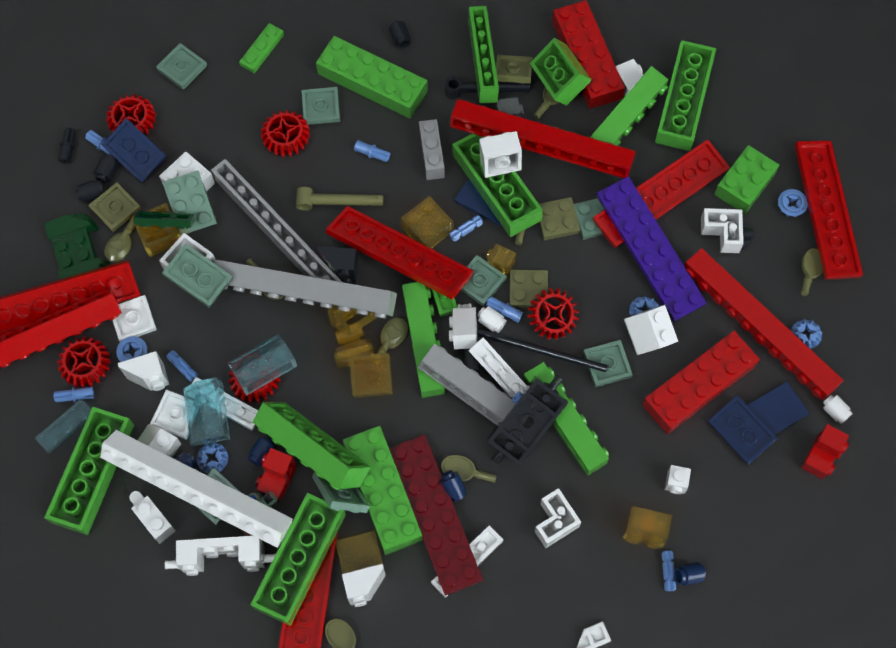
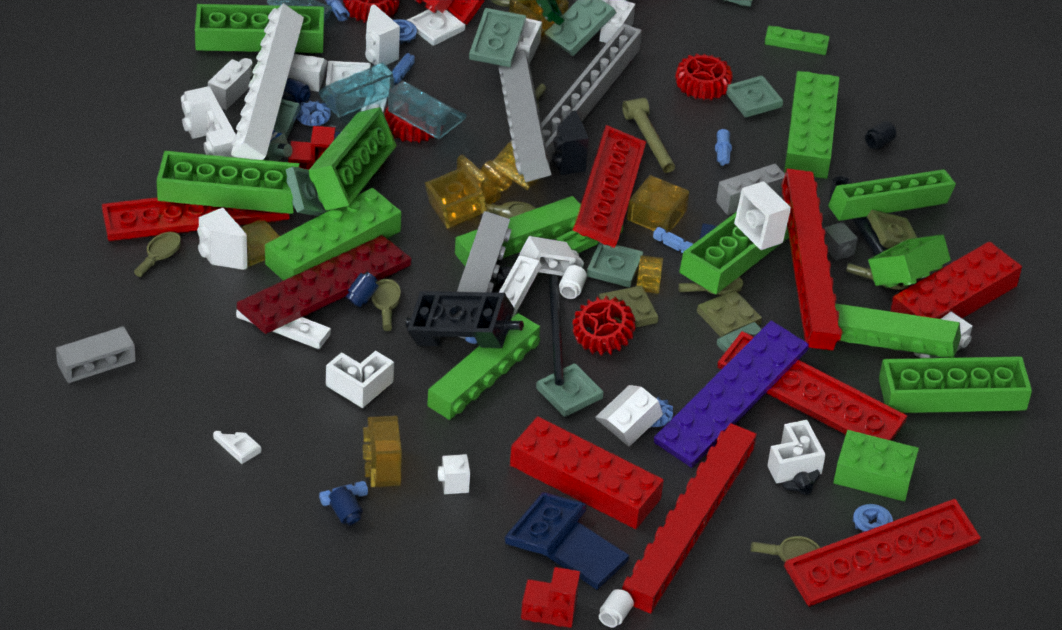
camera: 65 degrees right, 25 degrees down
medium blue axle [486,297,524,323] -> none
medium blue gear [791,319,822,349] -> none

